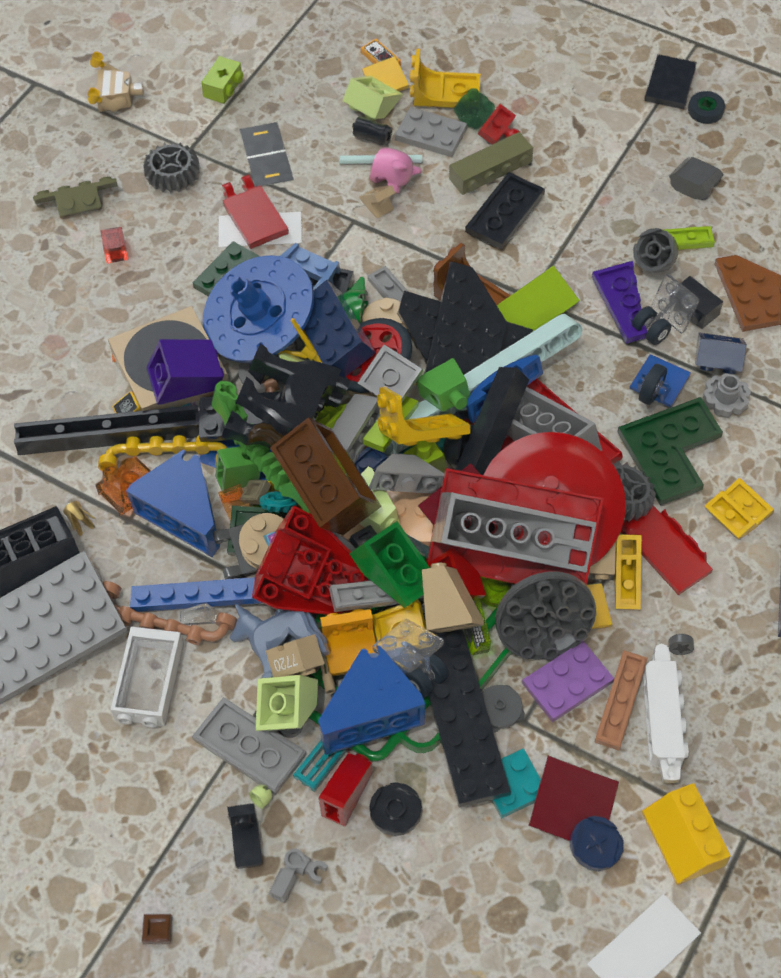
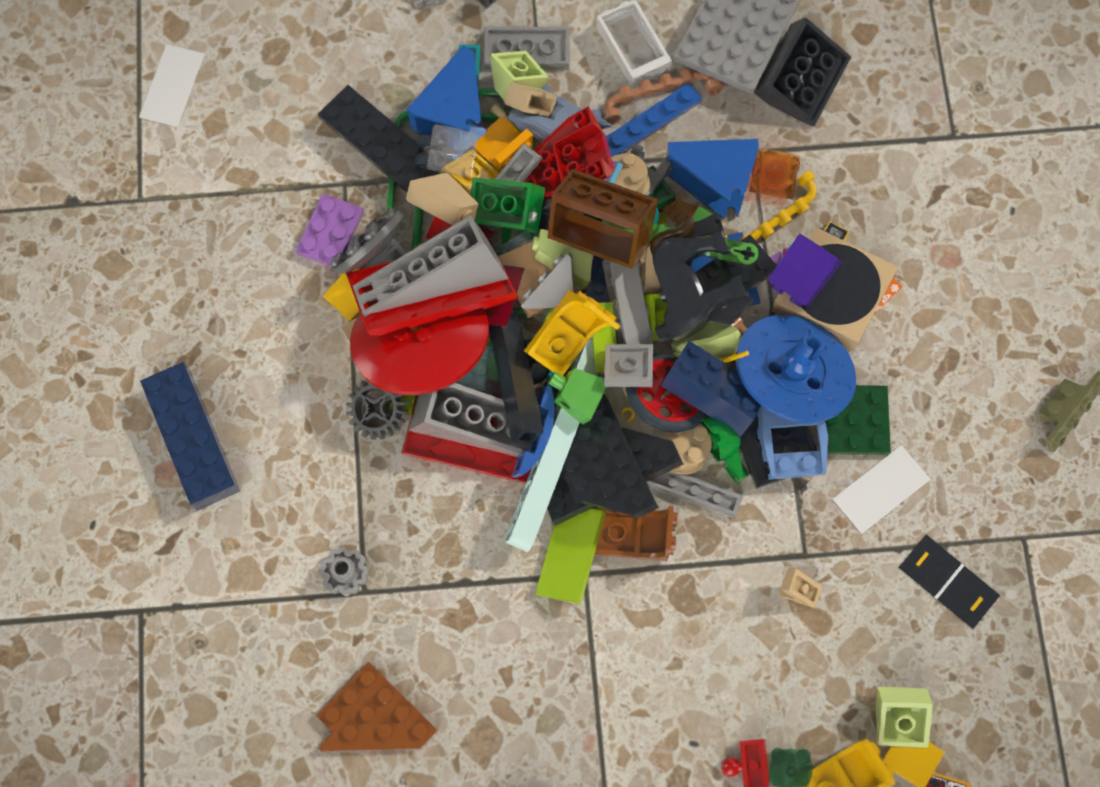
camera: 145 degrees right, 15 degrees up
black tile [14,405,199,455] -> none
pearl gold piece [63,501,95,536] -> none
clear red brick [100,226,128,264] -> none
dark grey gear [143,142,200,193] -> none
lime brick [201,56,244,104] -> none
tile [222,175,289,249] -> none
dark tan tile [240,480,271,505] -> none
yellowish green hinge [249,785,272,809] -> none
red slope [319,752,373,827] -> none
light aqua bar [339,155,422,164] -> none
black piece [352,116,392,145] -> none
bright pink piece [369,148,422,194] -> none
black tile [369,782,422,836] -> none
light grey plate [395,107,467,157] -> none
olive brick [449,132,533,195] -> none
clear neon green slope [464,597,491,655] -> none
black plate [465,172,545,250] -> none
dark grey piece [482,685,525,733] -> none
teal plate [491,748,541,819] -> none
dark red sticker [528,755,619,841] -> none
dark blue tile [570,816,624,872] -> none
dark purple wing [592,260,647,344] -> none
nougat tile [594,650,648,751] -> none
yellow slope [614,535,642,609] -> none
dark green plate [617,397,723,505] -> none
red piece [621,505,713,595] -> none
blue plate [629,354,691,408] -> none
clear plate [632,274,700,345] -> none
dark grey cylinder [633,228,679,273] -> none
yellow slope [642,783,731,885] -> none
white hinge [643,643,688,784] -> none
lime tile [662,226,715,250] -> none
dark grey tile [668,634,694,655] -> none
black brick [669,276,723,329] -> none
slope [695,332,747,374] -> none
yellow slope [704,477,774,540] -> none

